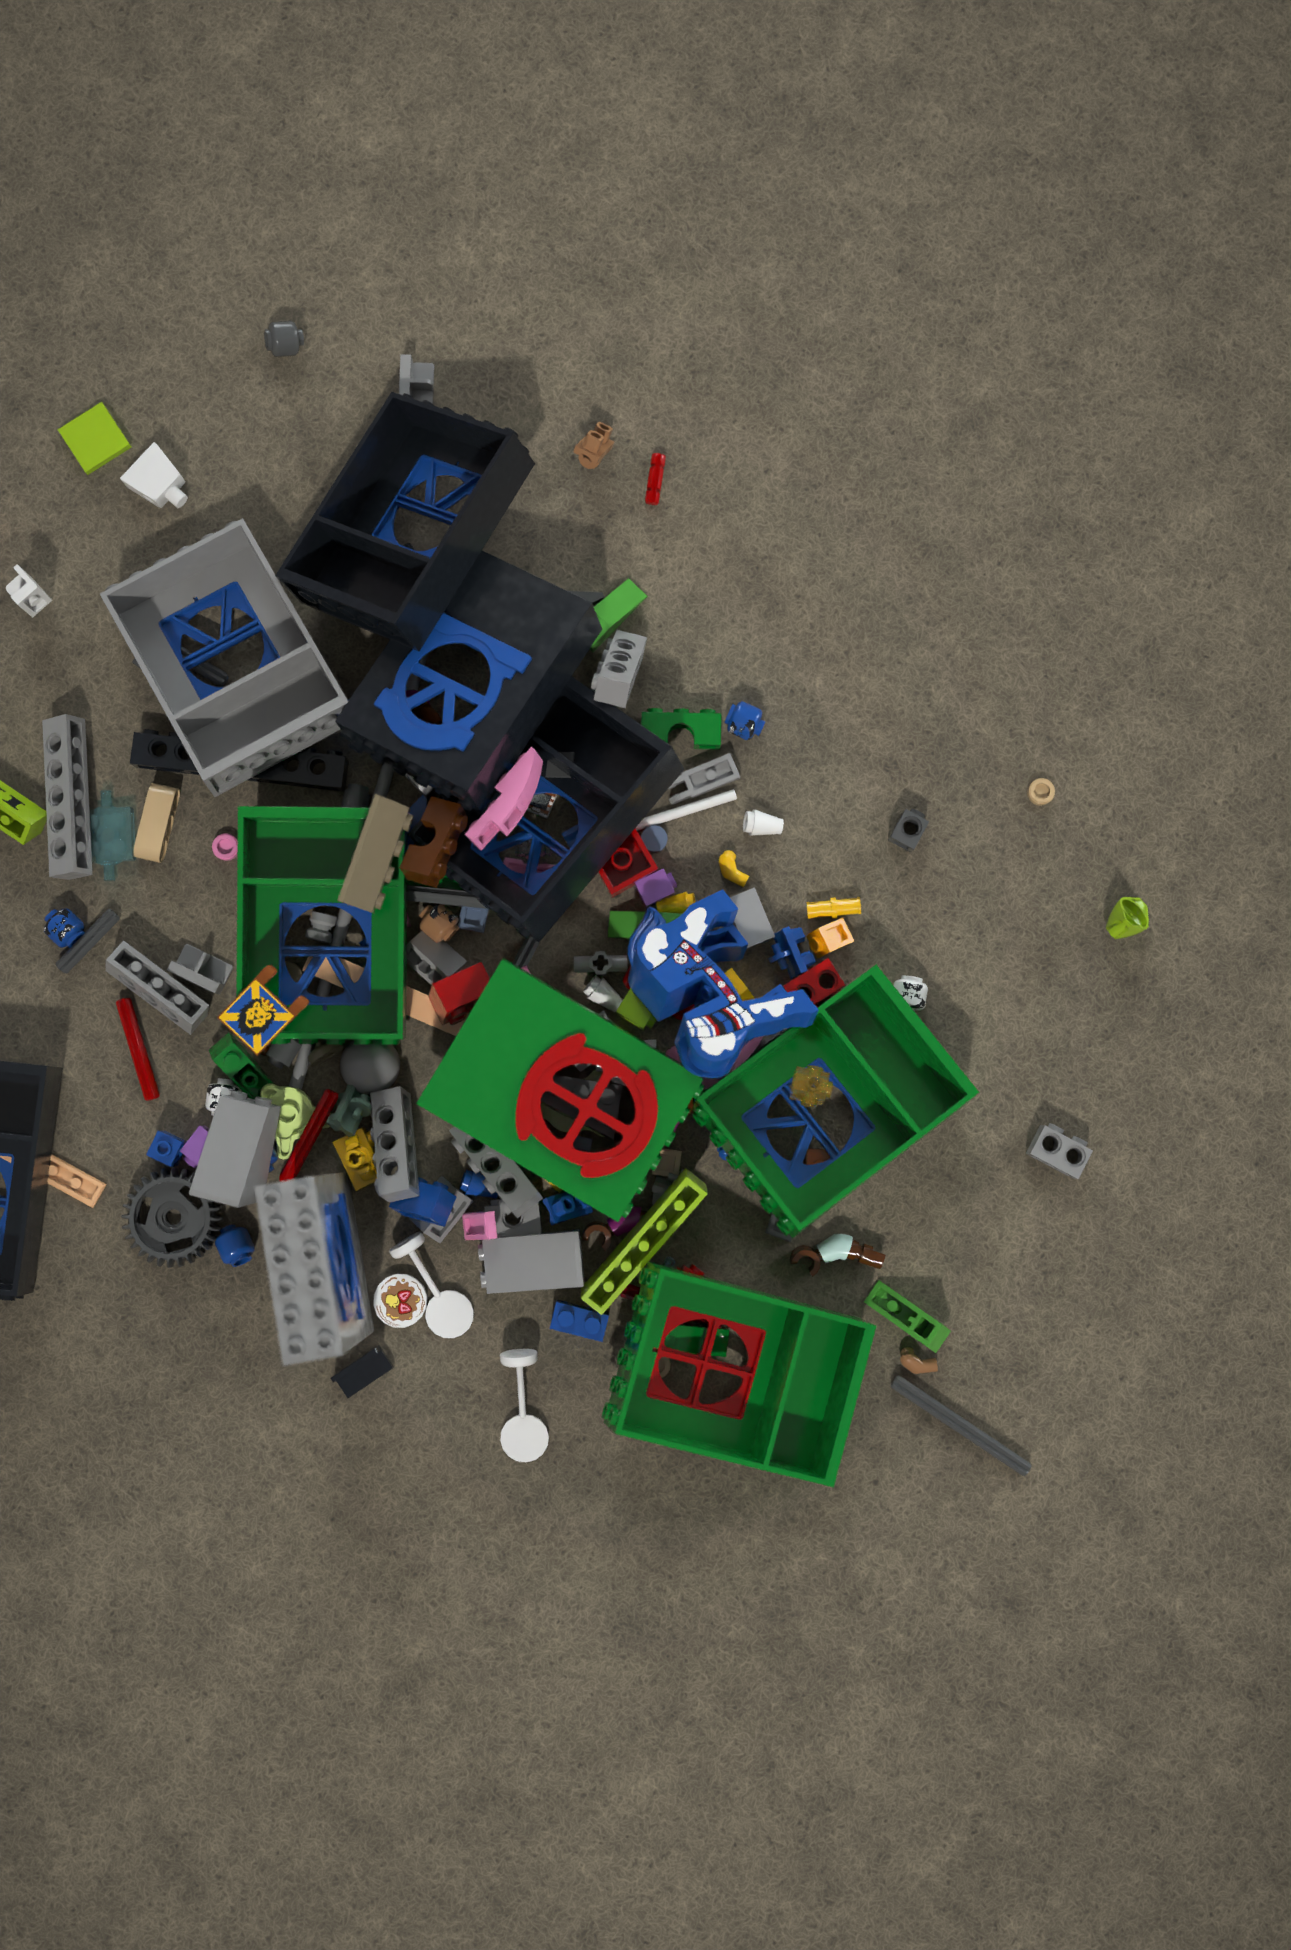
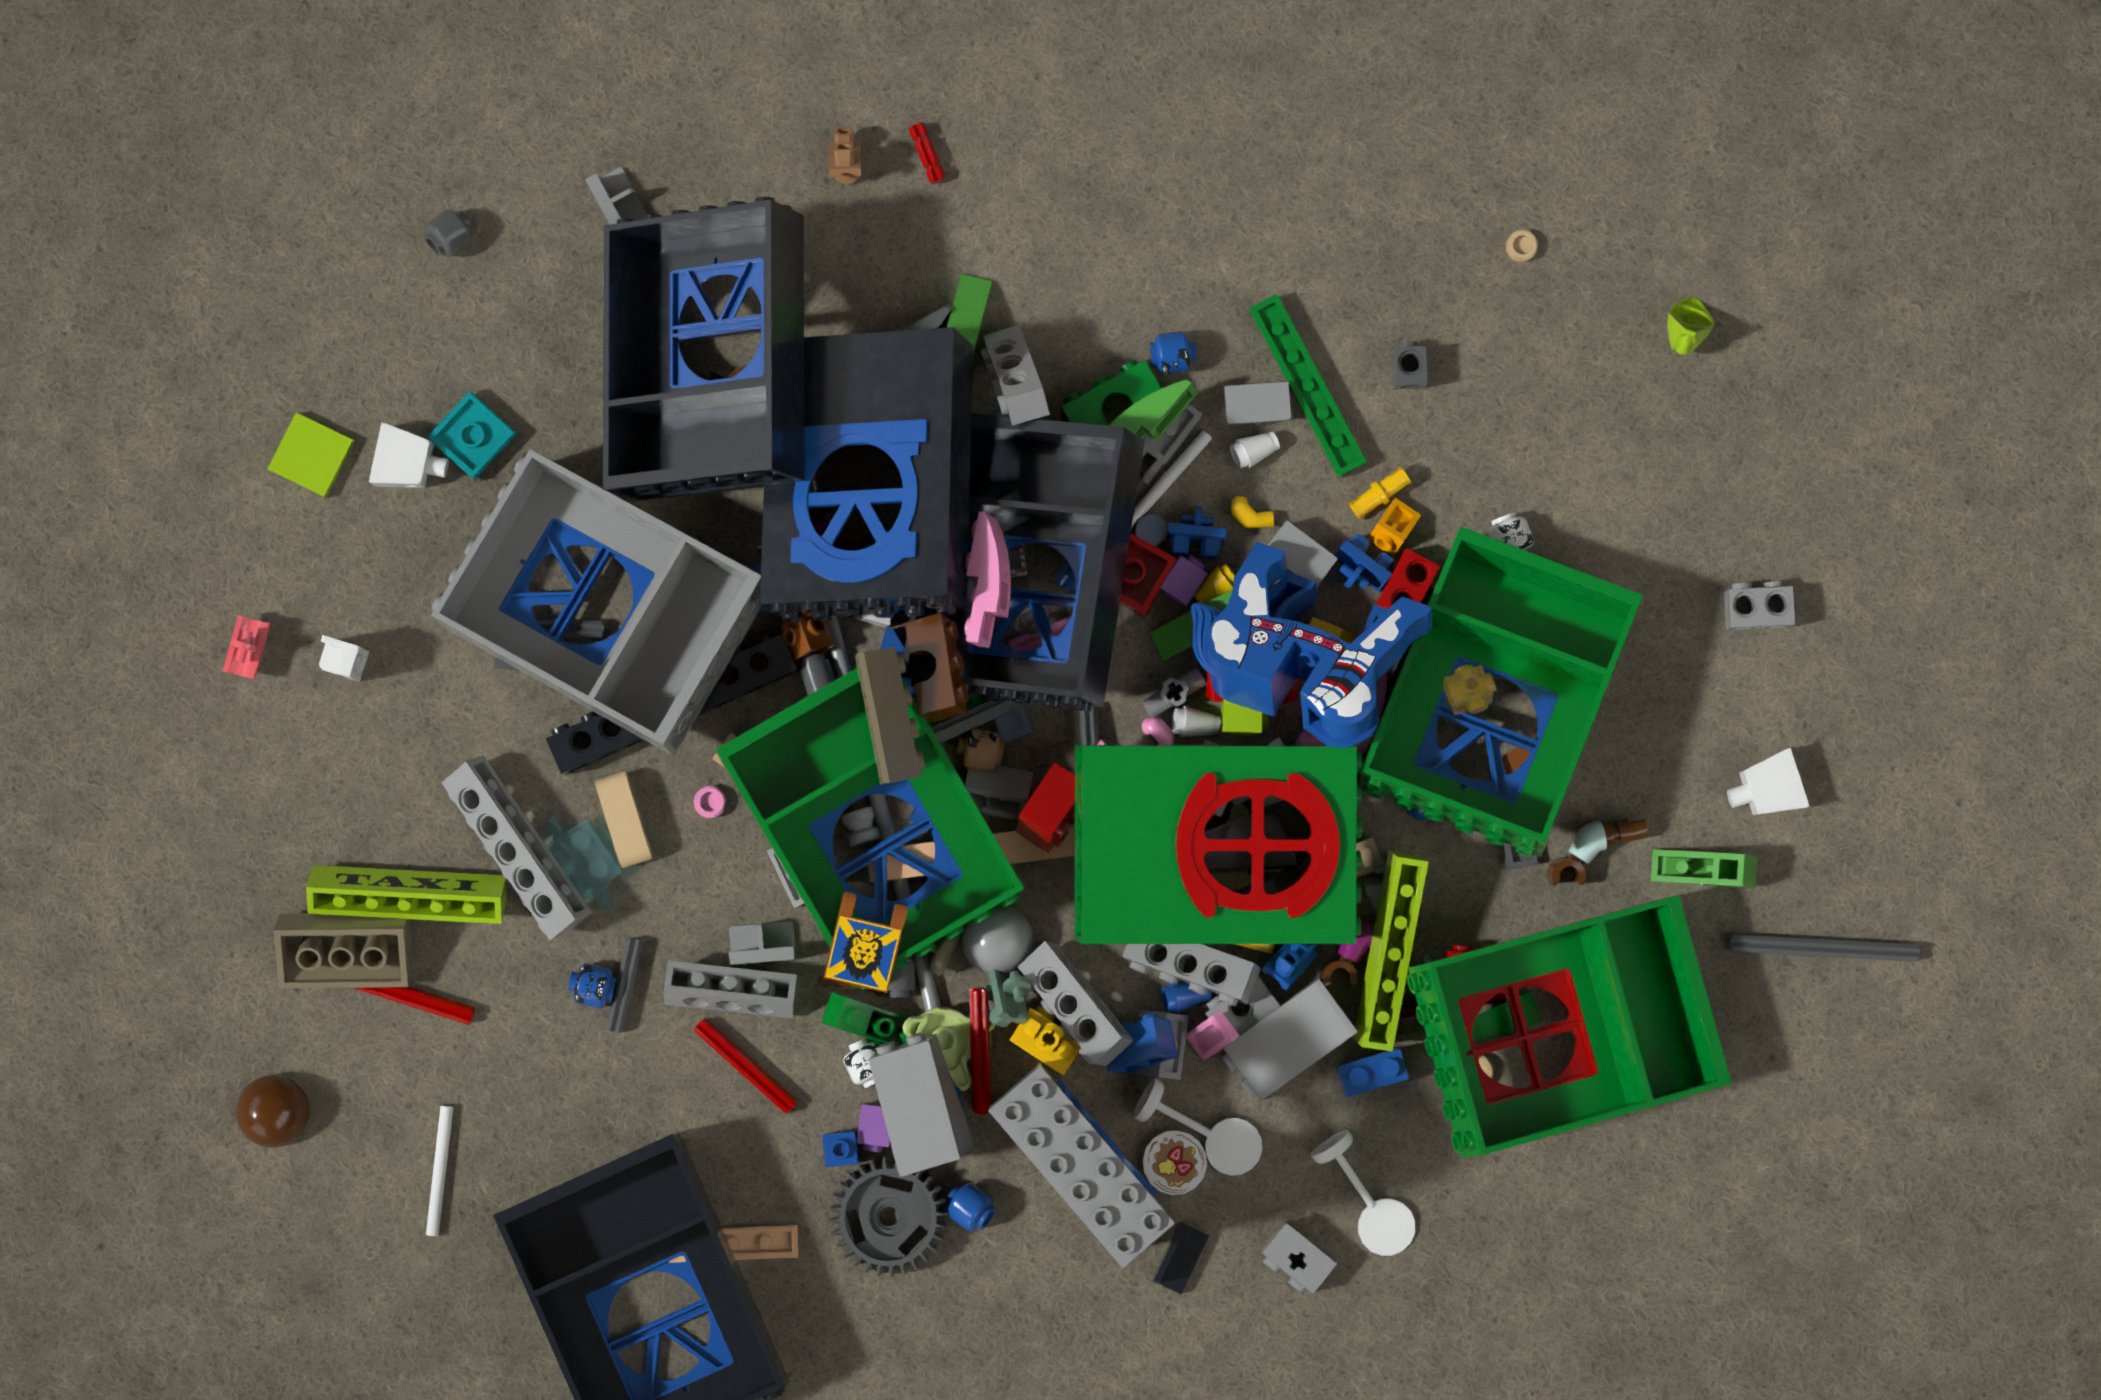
camera: 30 degrees left, 0 degrees up
medium nougat arm [900,1347,938,1374] -> none
none -> teal plate [427,390,518,481]
none -> dark orange brick [780,617,835,662]
none -> bright green slope [1109,379,1198,442]
none -> bright pink arm [1142,716,1174,745]
none -> blue hips [1166,506,1226,560]
none -> light grey panel [1223,382,1291,426]
none -> green plate [1248,294,1366,478]
none -> light grey brick [1261,1222,1337,1294]
none -> white torso [1727,748,1809,815]

